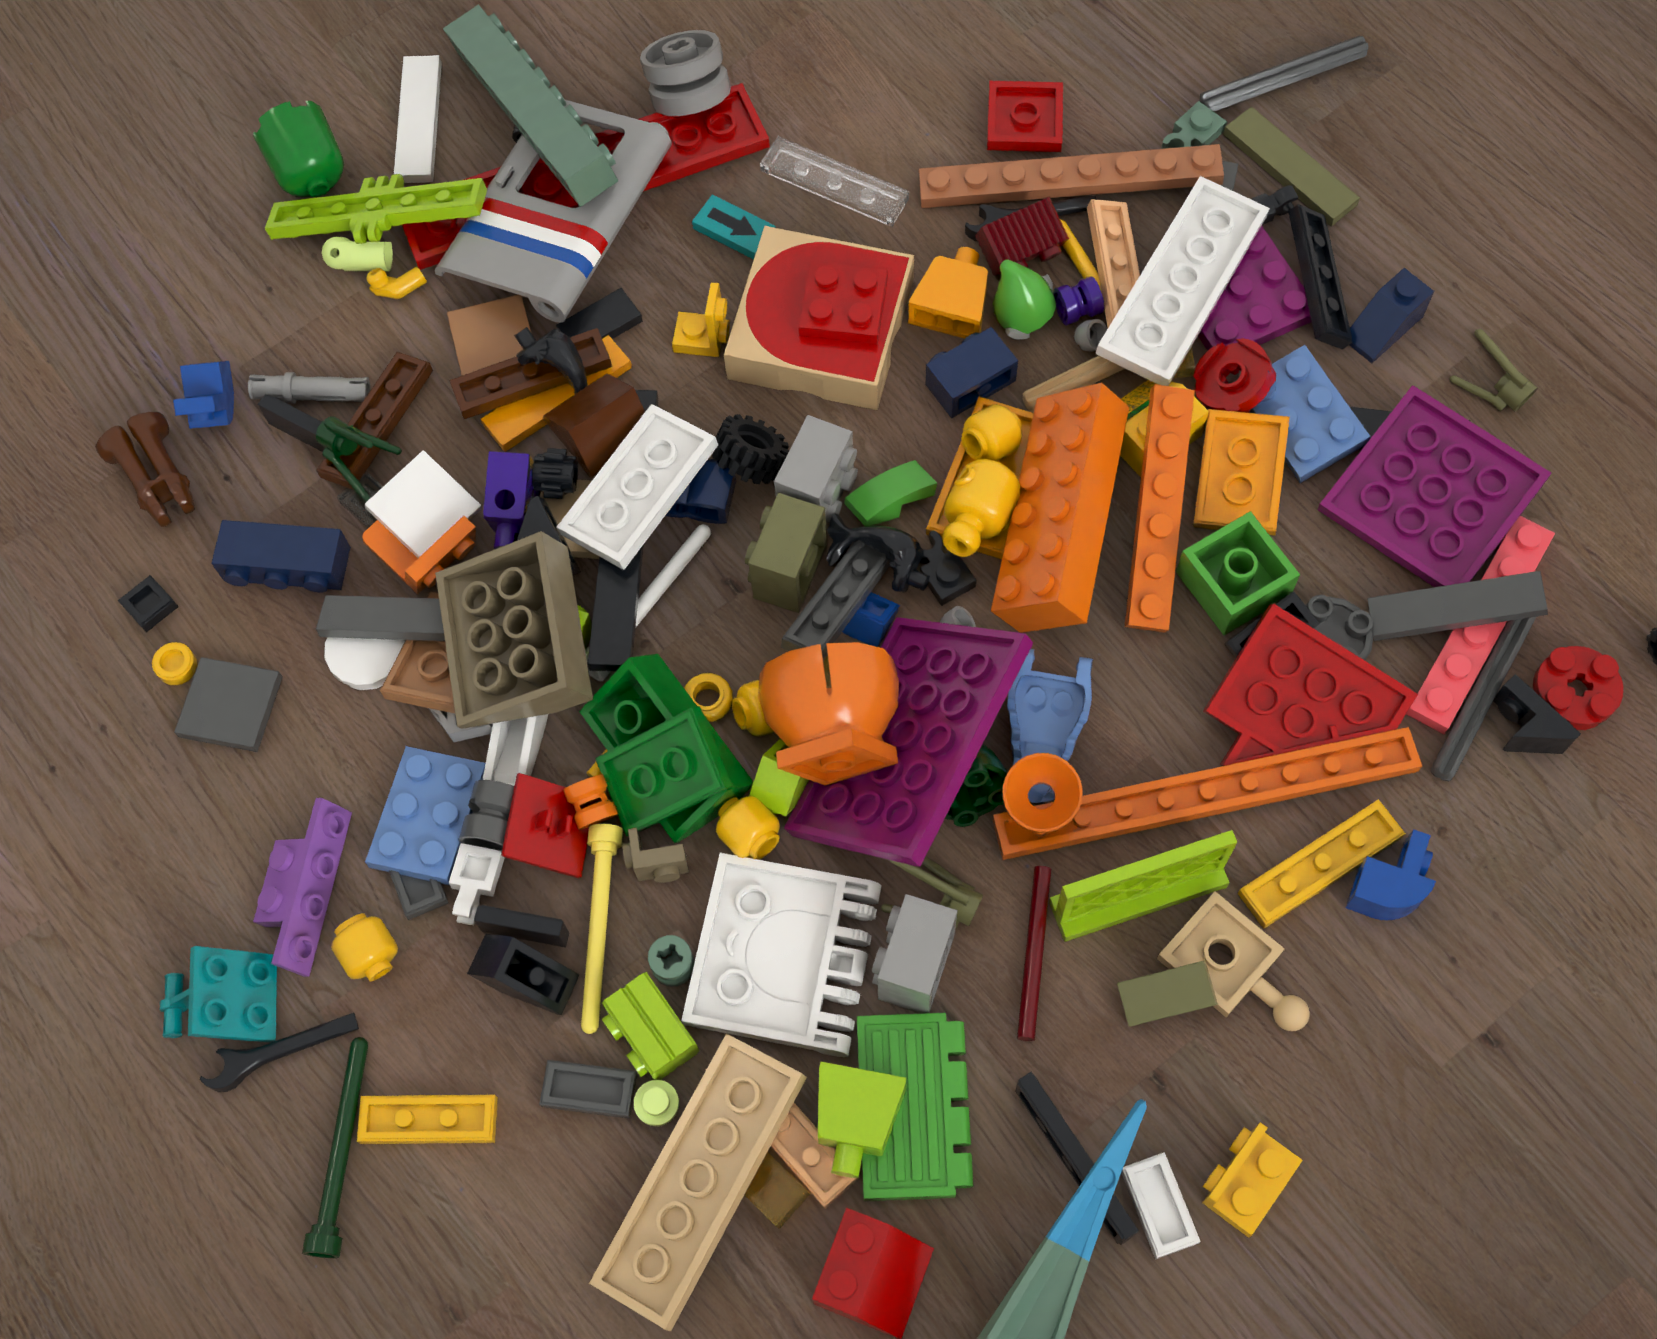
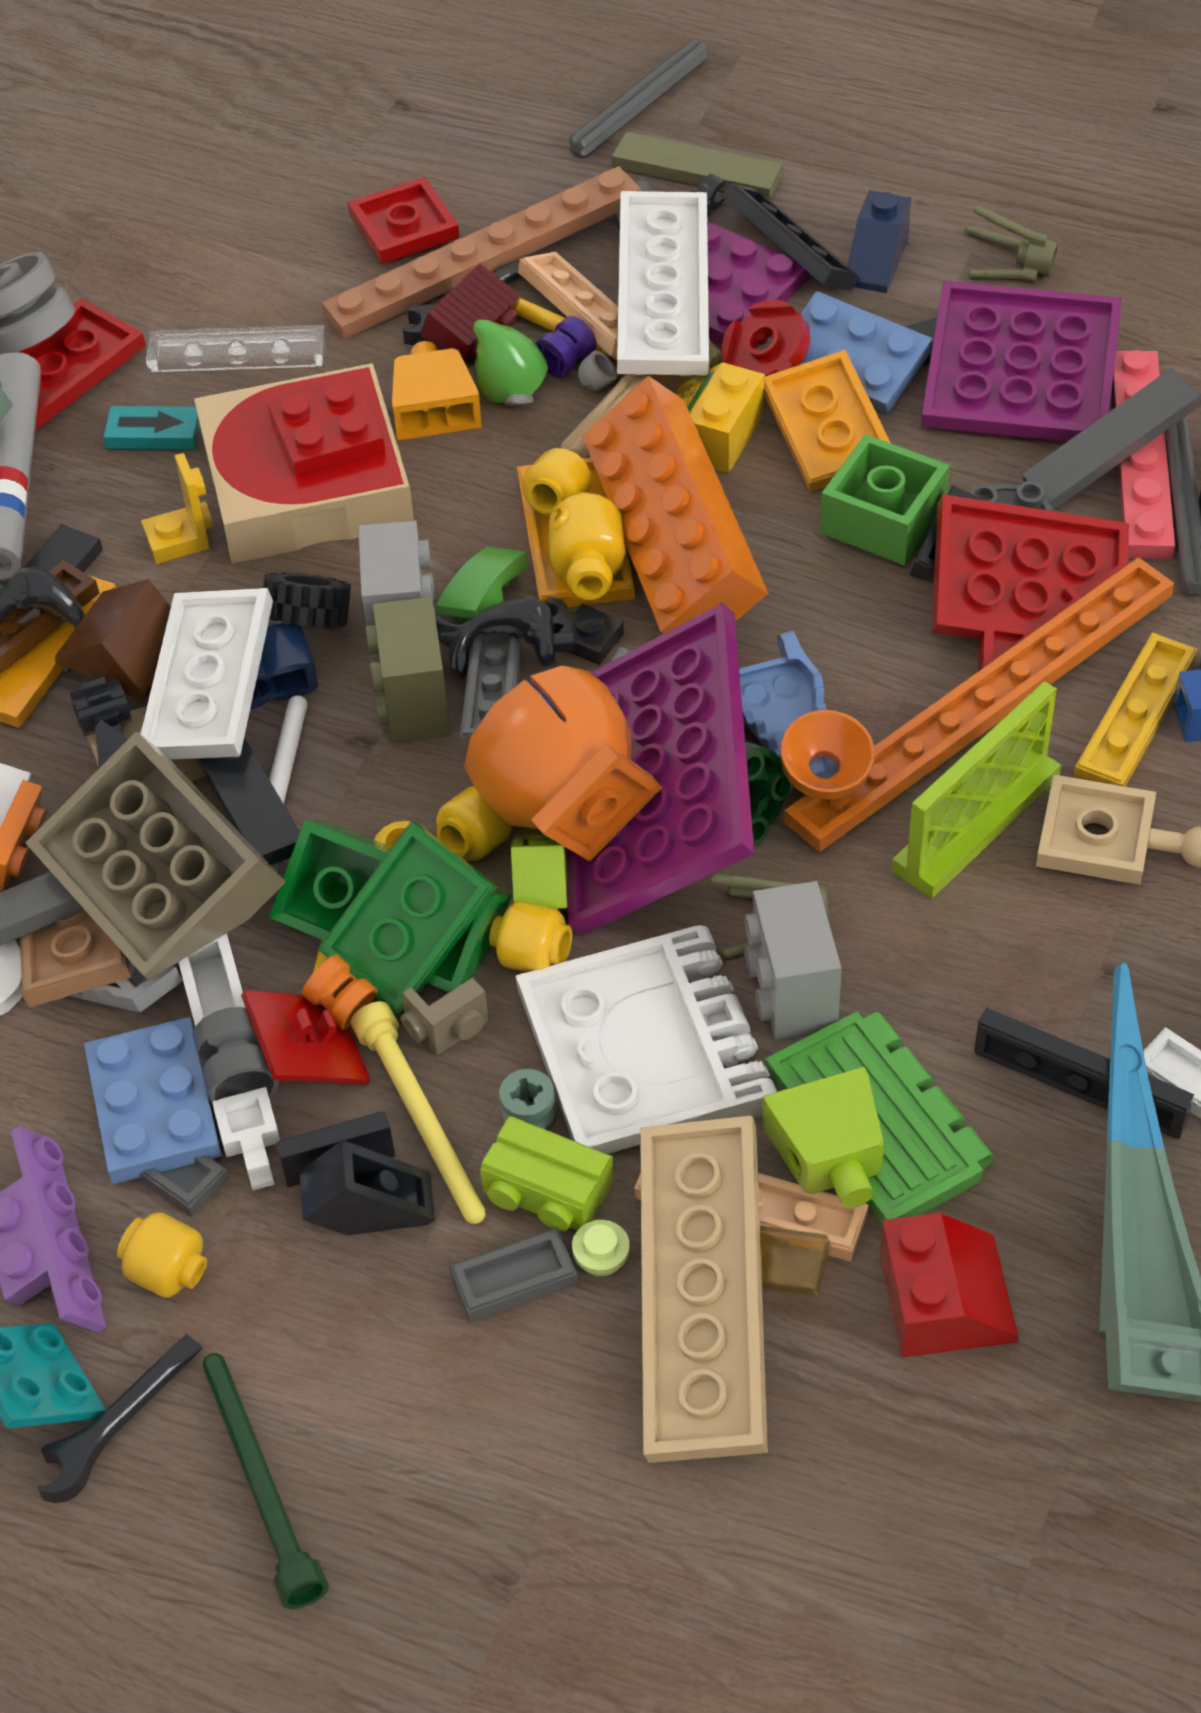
camera: 30 degrees left, 15 degrees down
yellow tile [357,1095,498,1144] -> none
dark purple torso [483,451,541,549] -> none
dark blue brick [925,327,1018,419] -> none
dark red bar [1017,866,1052,1041] -> none
olive tile [1117,960,1218,1027] -> none
orange plate [1125,384,1195,633] -> none
sand green plate [1161,101,1227,149] -> none

